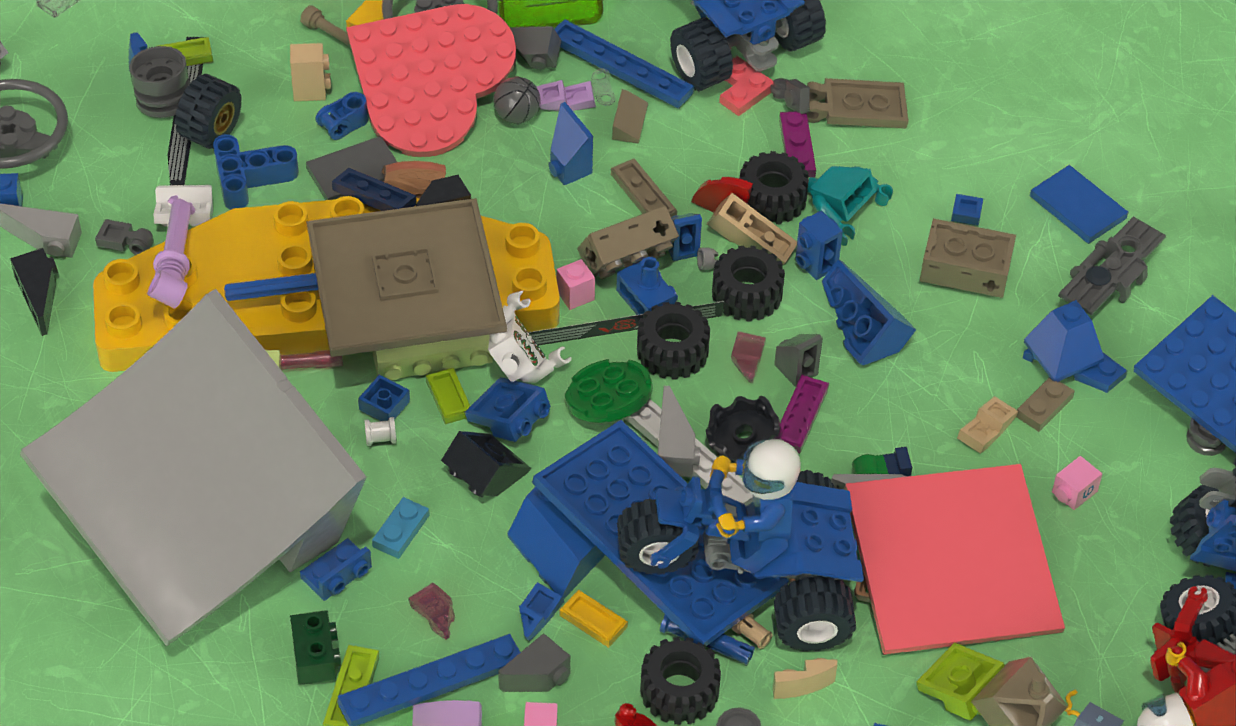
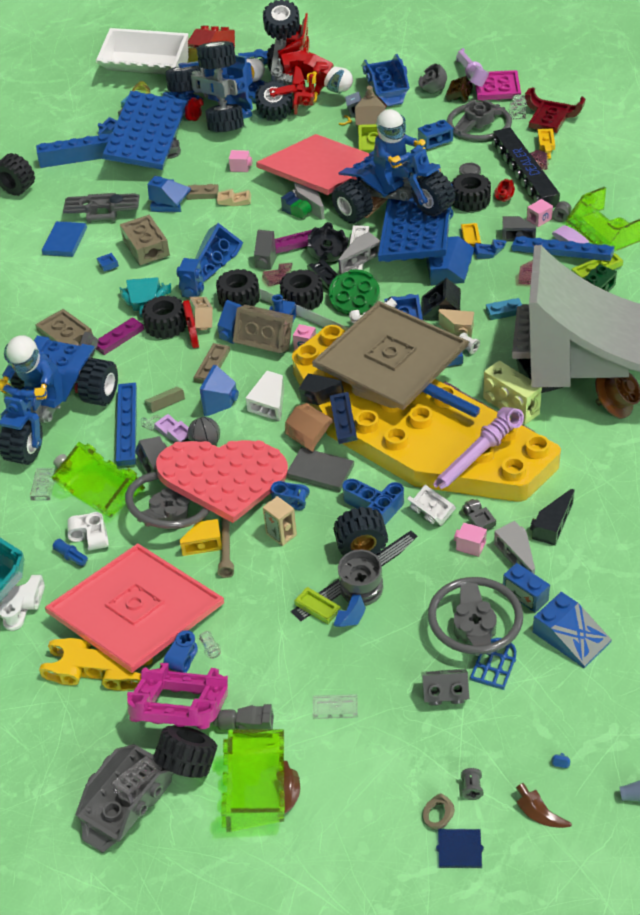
camera: 125 degrees left, 5 degrees down
none -> white slope [246,371,284,421]
none -> black plate [307,259,339,290]
none -> tan slope [439,309,474,338]
none -> bright pink brick [454,523,487,557]

